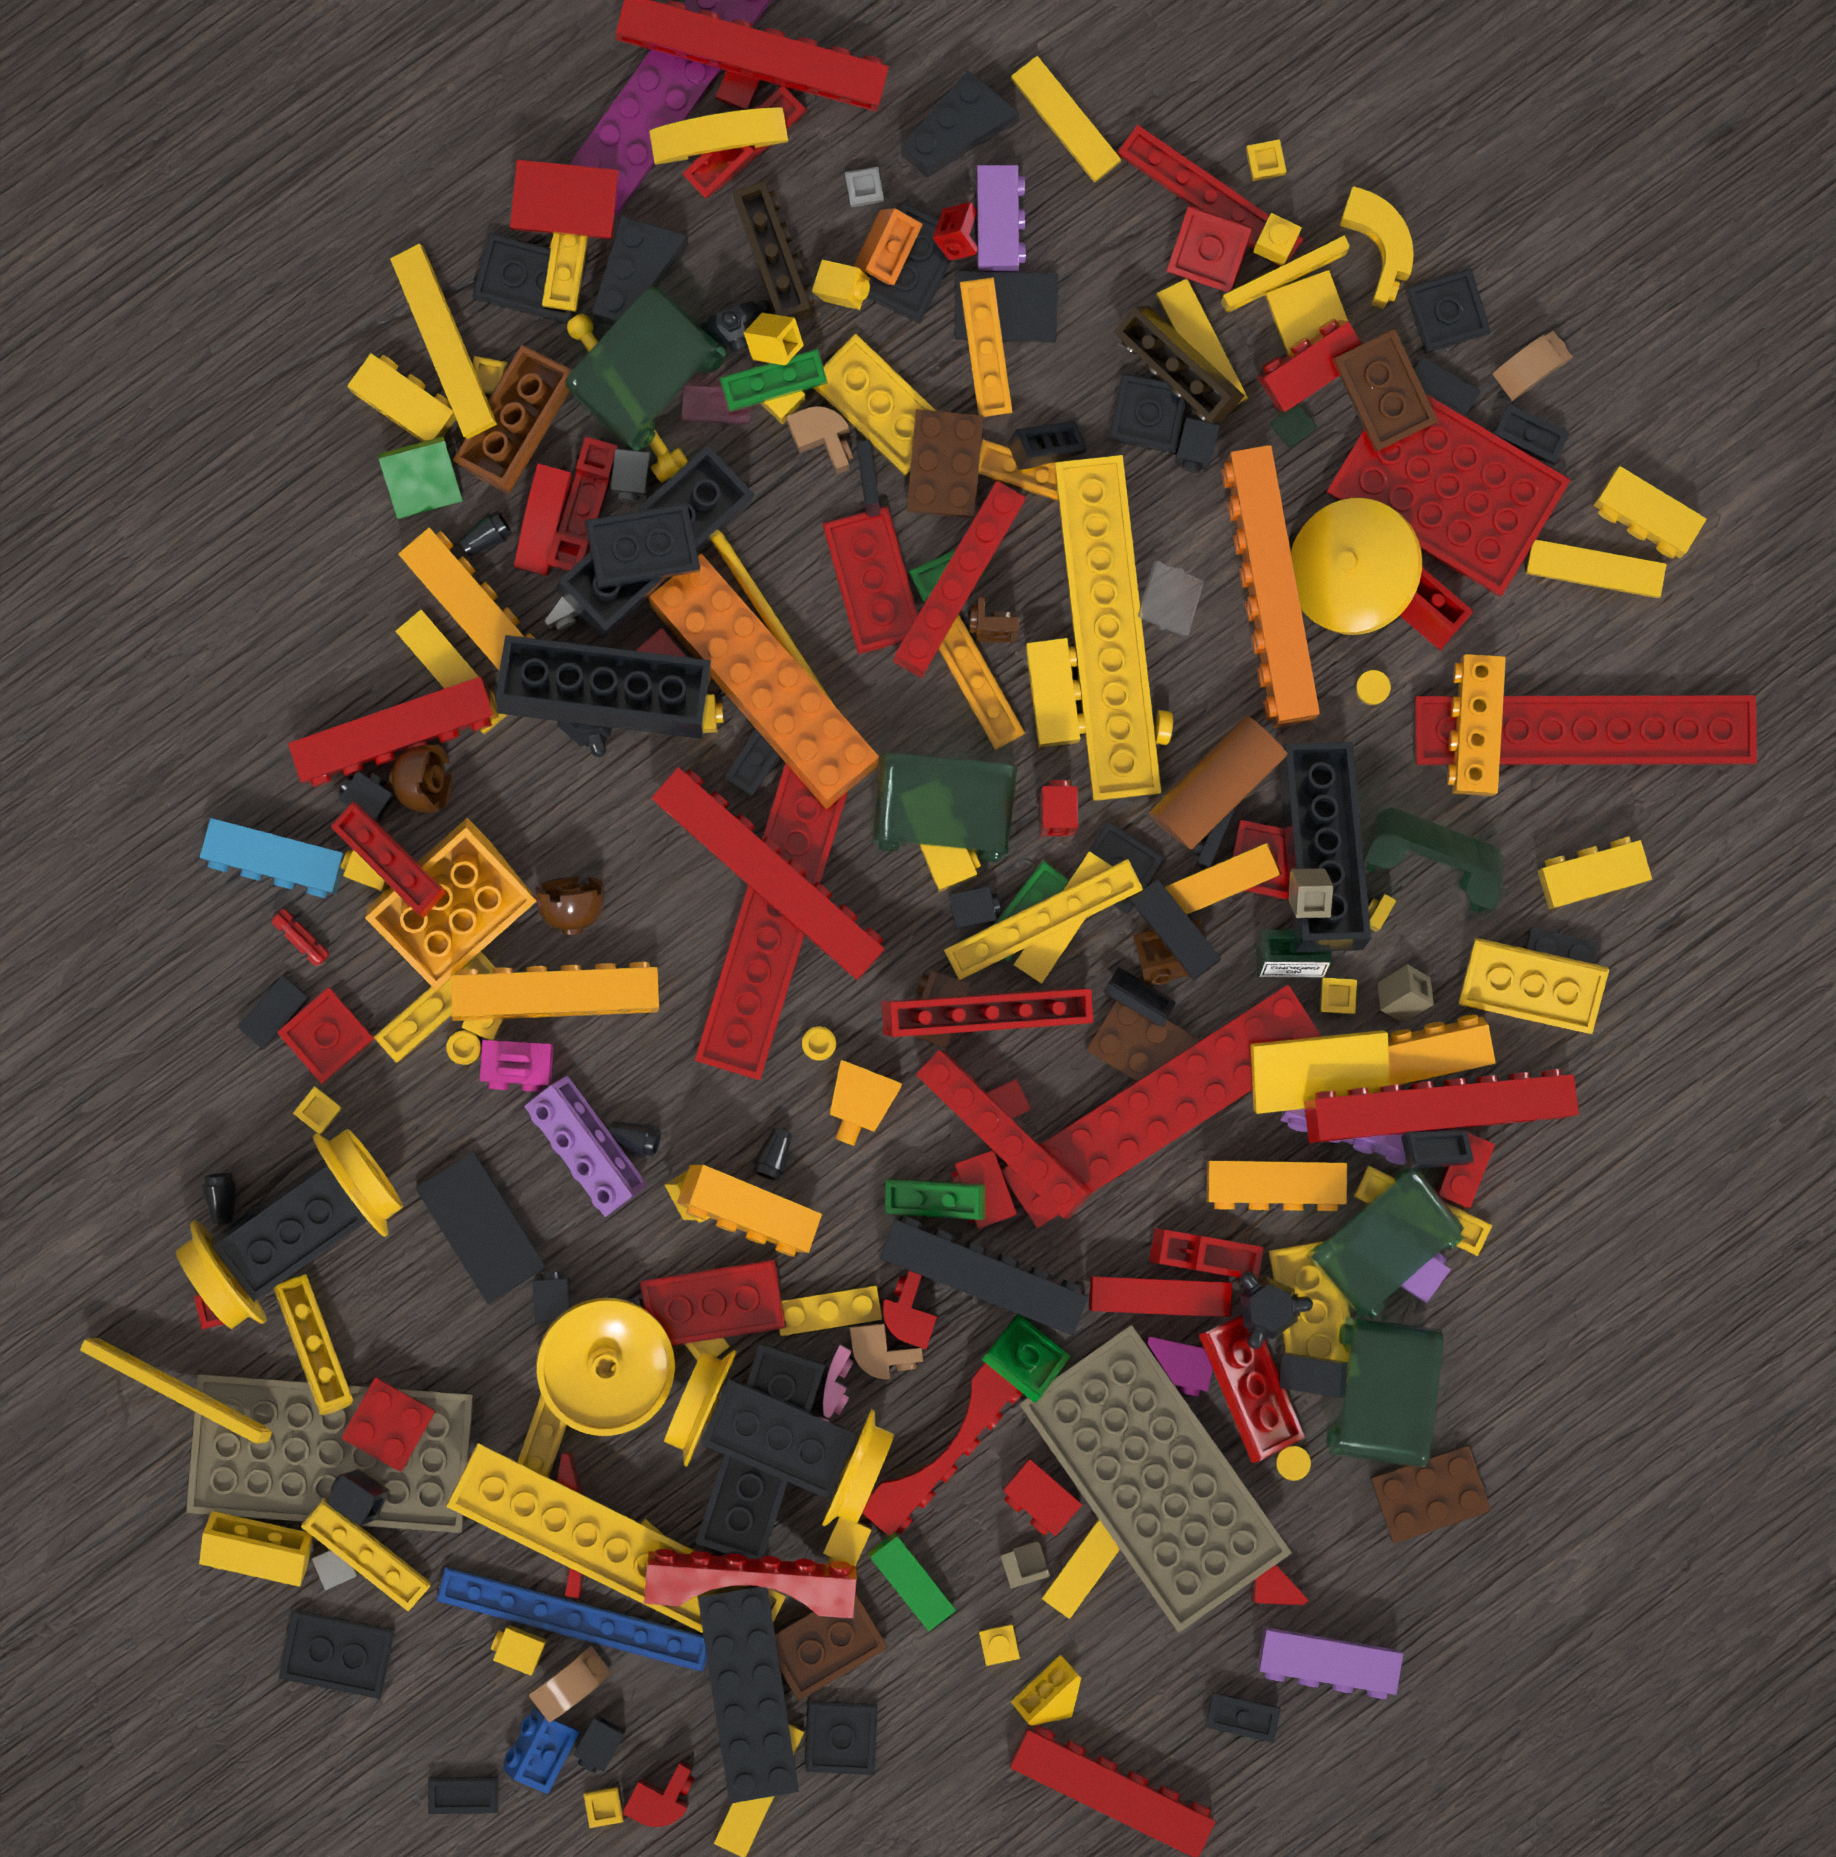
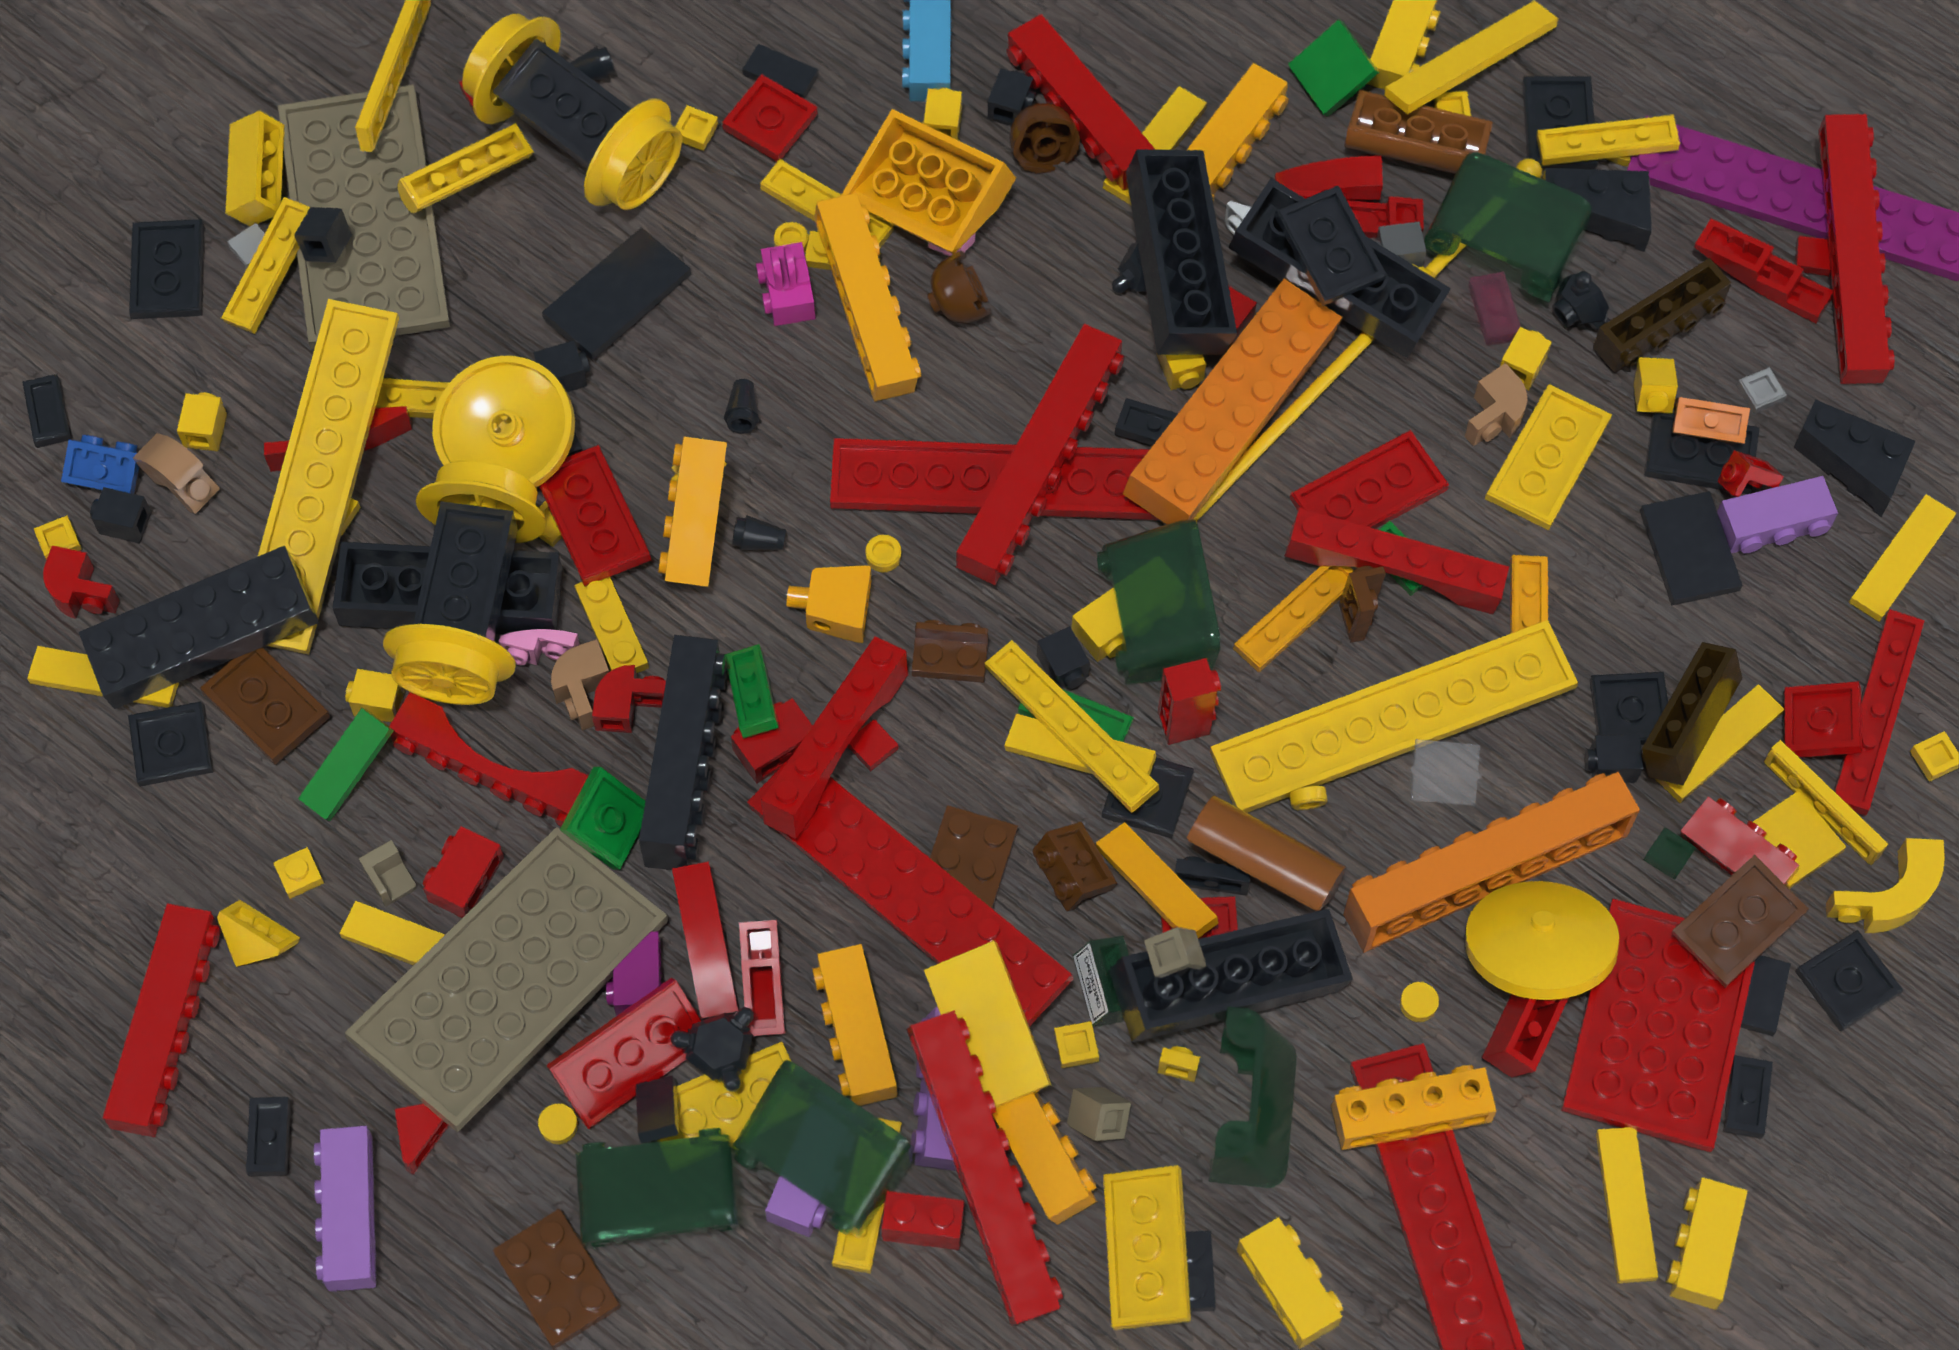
camera: 80 degrees right, 20 degrees down
red axle [272,909,329,967] -> none
red tile [331,801,447,917] -> none
red plate [341,1377,436,1472] -> none
blue tile [436,1566,707,1672] -> none
black cone [459,511,512,556] -> none
red tile [510,160,619,239] -> none
medium lavender brick [524,1075,648,1217] -> none
arch [644,1548,857,1618] -> none
yellow slope [649,107,788,165] -> none
green tile [720,349,828,412] -> none
yellow brick [744,313,804,365] -> none
black tile [857,440,880,517] -> none
red brick [881,987,1093,1037] -> none
reddish brown plate [907,409,984,518] -> none
light orange tile [960,277,1013,417] -> none
black slope [1008,421,1087,470] -> none
yellow brick [1026,638,1086,748] -> none
black tile [1103,967,1176,1027] -> none
black tile [1131,879,1221,981] -> none
yellow brick [1253,213,1302,266] -> none
black tile [1401,1128,1474,1169] -> none
medium nougat brick [1492,331,1573,401] -> none

